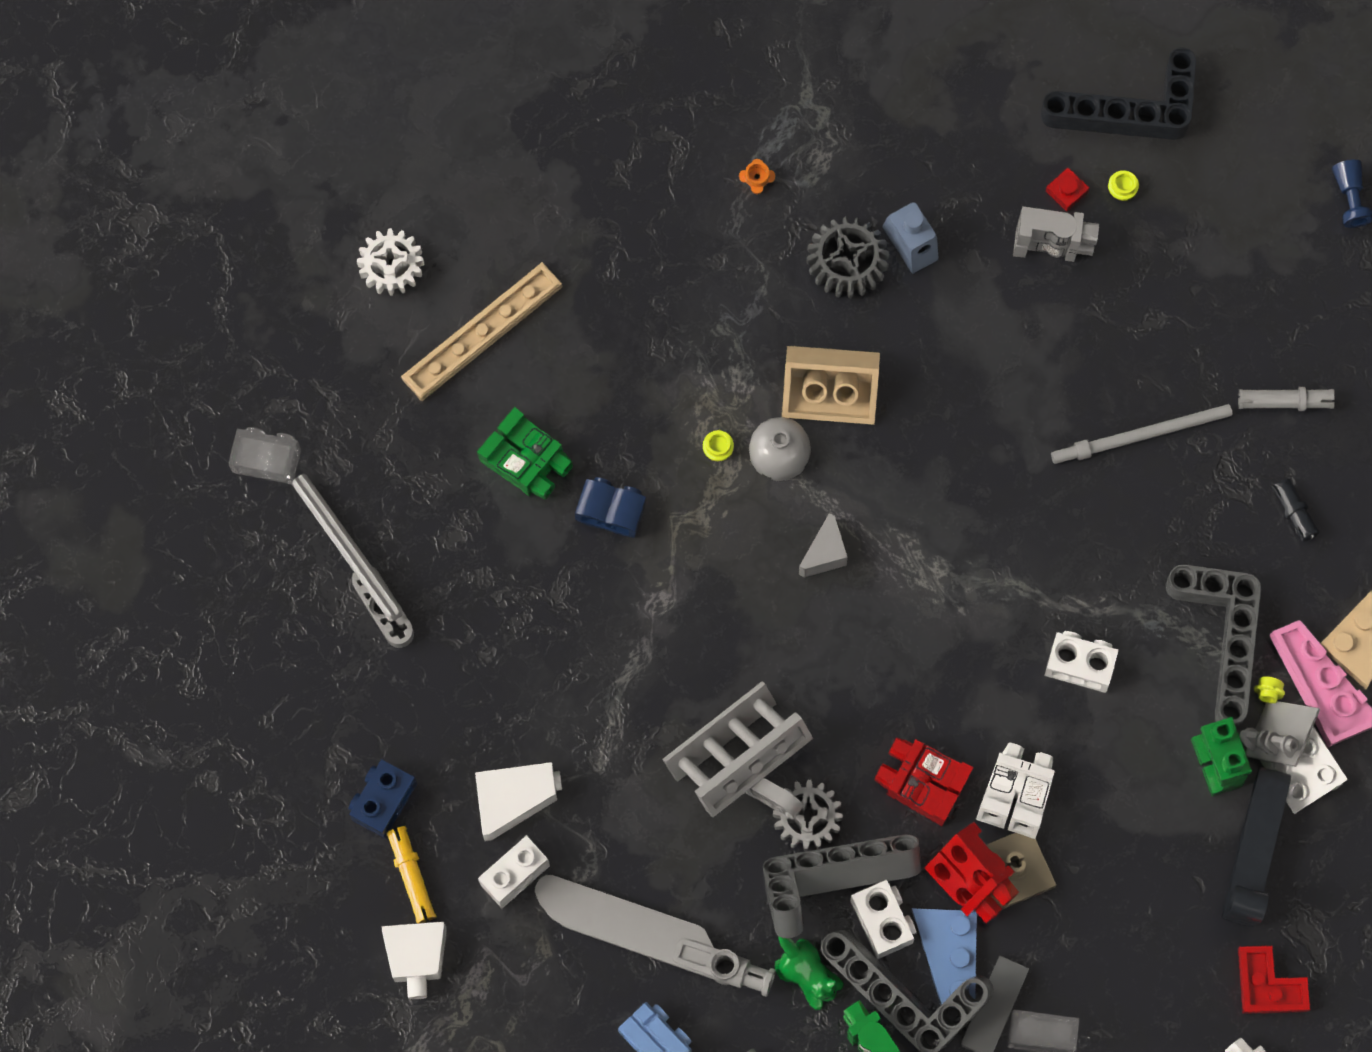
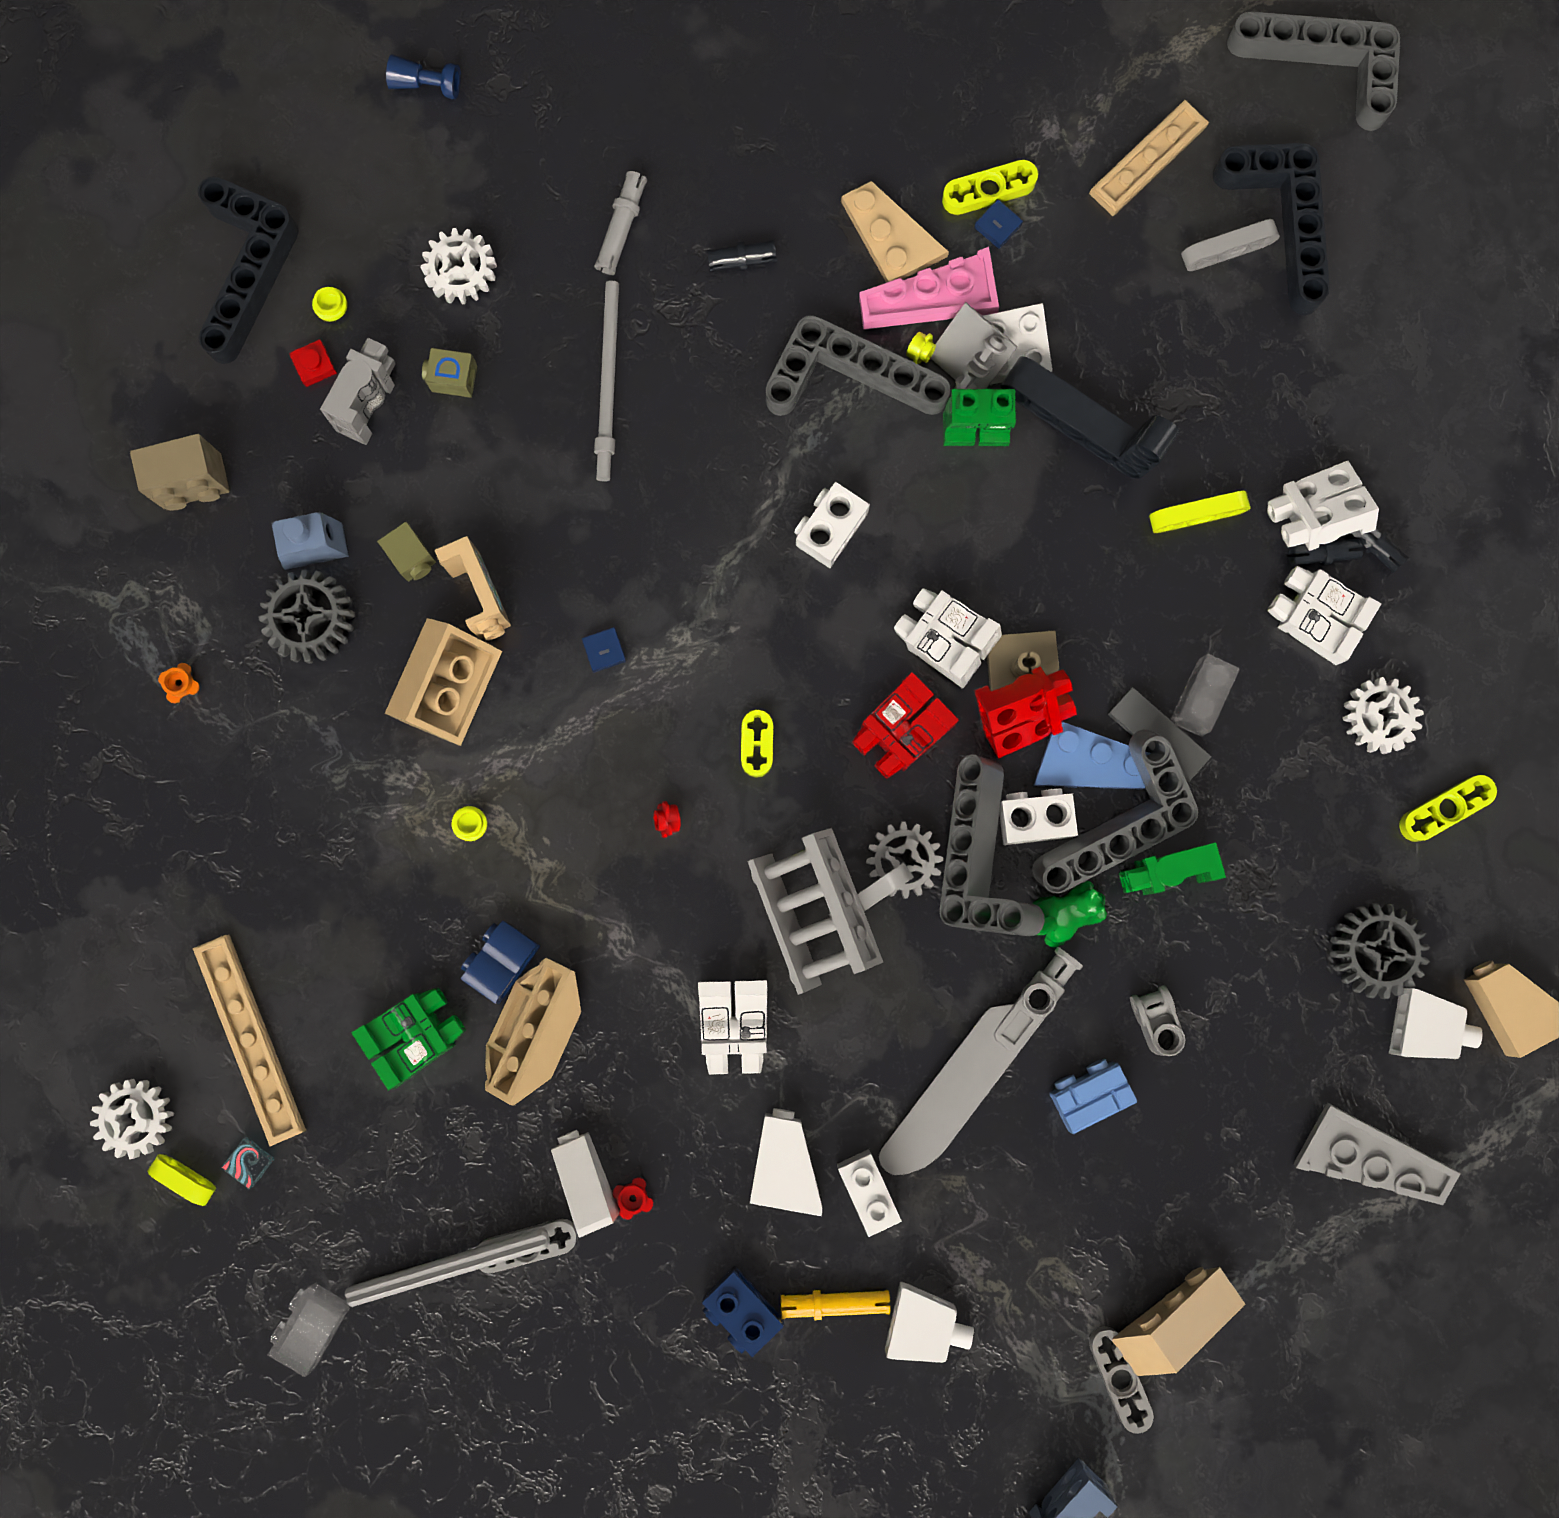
camera: 75 degrees left, 10 degrees up
light grey cylinder [749,417,811,481] -> none
light grey slope [799,513,848,578] -> none
red plate [1238,946,1310,1014] -> none
none -> dark tan brick [130,434,230,511]
none -> neon yellow beam [147,1154,216,1206]
none -> tile [221,1137,275,1189]
none -> olive brick [377,522,436,582]
none -> white gear [421,228,497,304]
none -> olive brick [422,348,477,398]
none -> tan panel [435,536,511,640]
none -> tan wedge [485,958,581,1106]
none -> white slope [551,1130,620,1238]
none -> dark blue tile [582,628,626,672]
none -> red plate [612,1177,653,1220]
none -> red plate [653,801,681,838]
none -> white hips [698,981,767,1074]
none -> neon yellow beam [741,710,773,777]
none -> neon yellow beam [1149,491,1251,533]

